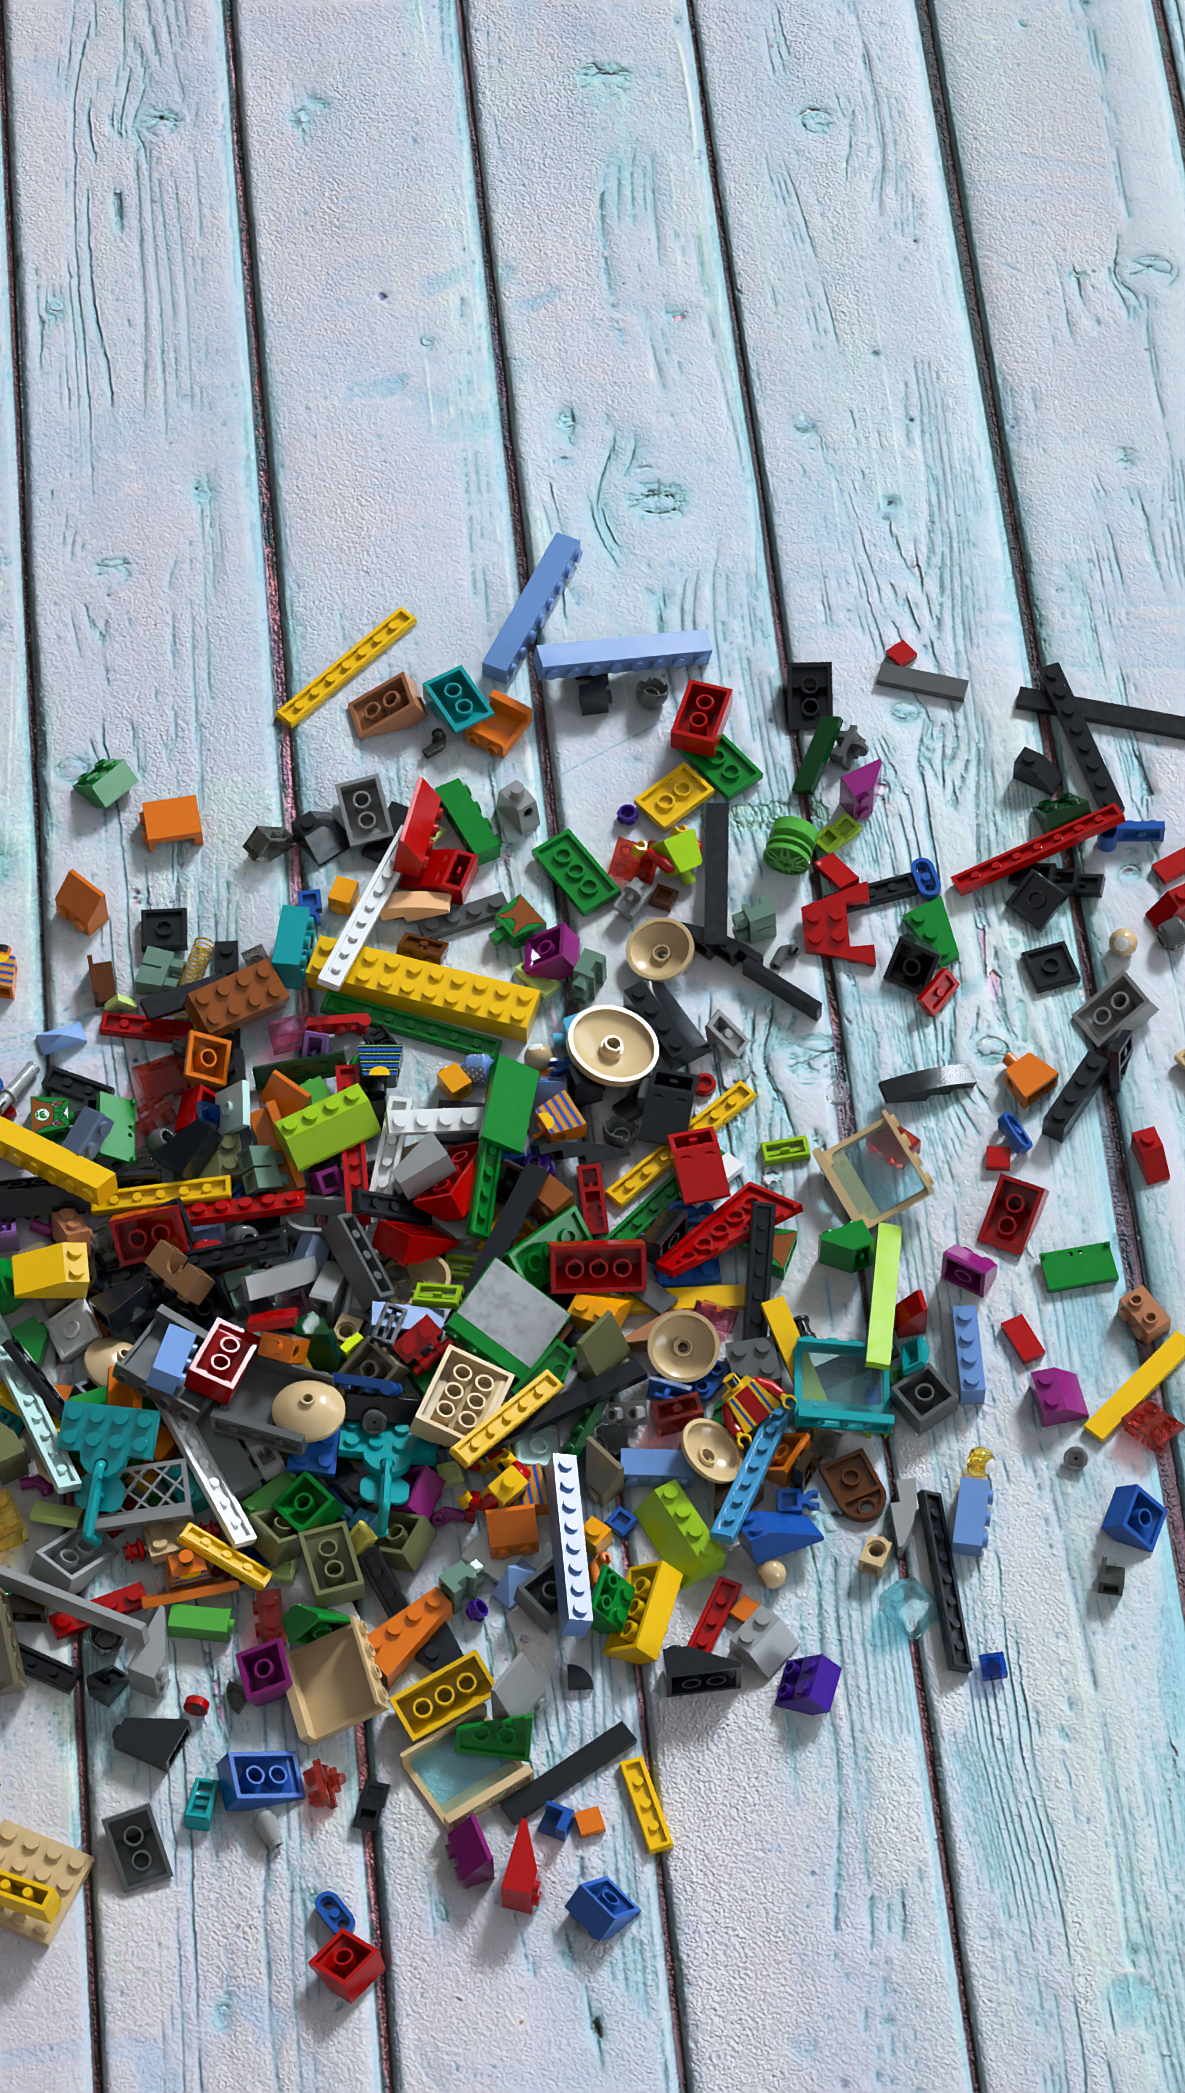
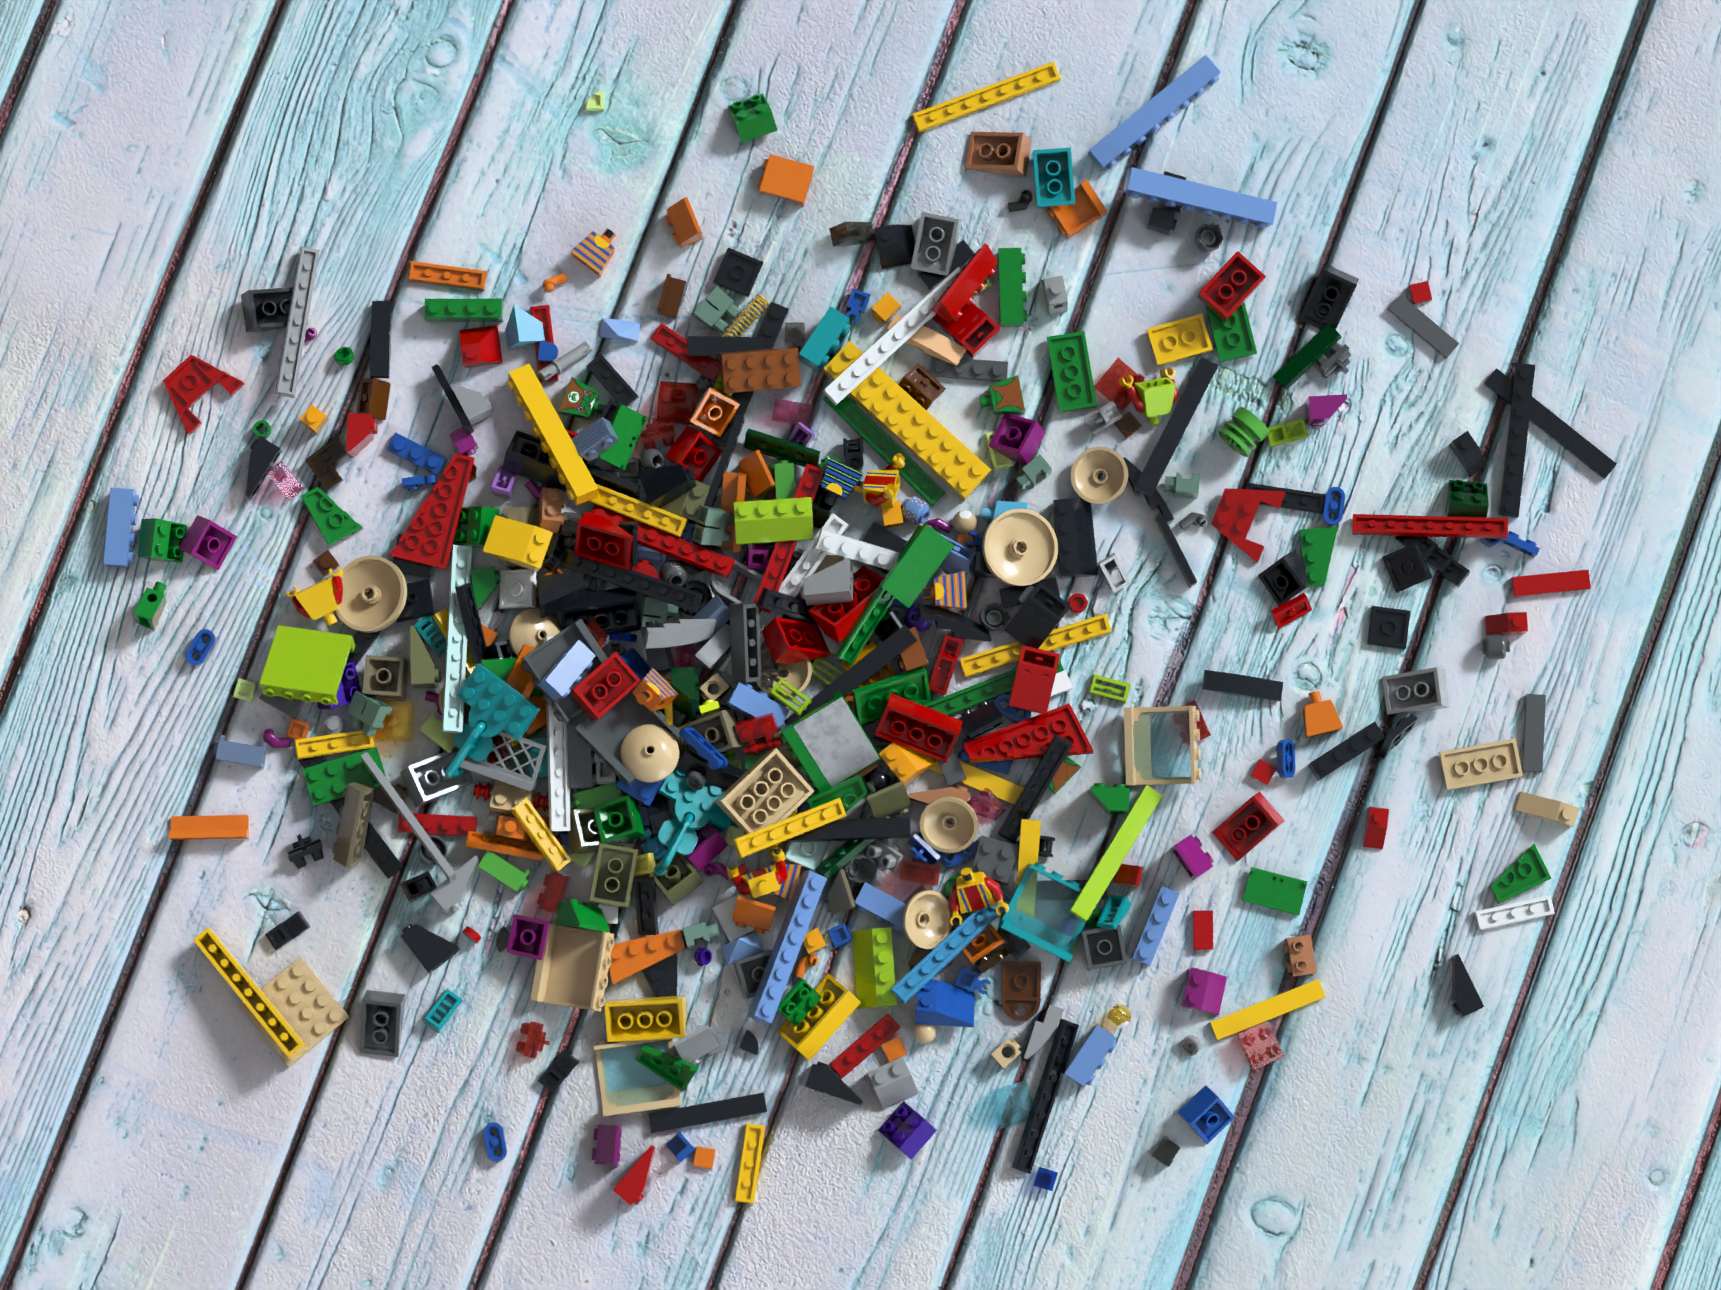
camera: 20 degrees right, 25 degrees up
yellowish green tile [104,994,137,1013] -> none
medium nougat arch [144,1239,215,1305] -> none
clear blue plate [196,1100,220,1127] -> none
light aqua plate [215,1080,250,1135] -> none
blue slope [216,1751,305,1811] -> none
red tile [246,1307,299,1333] -> none
light grey cone [252,1810,284,1850] -> none
red plate [303,1013,371,1036] -> none
red slope [308,1927,386,2004] -> none
tile [369,1301,408,1351] -> none
blue slope [564,1876,642,1942] -> none
dark purple plate [617,804,639,826] -> none
red tile [814,852,860,892] -> none
tan piece [1109,928,1138,957] -> none
none -> torso [853,453,905,508]

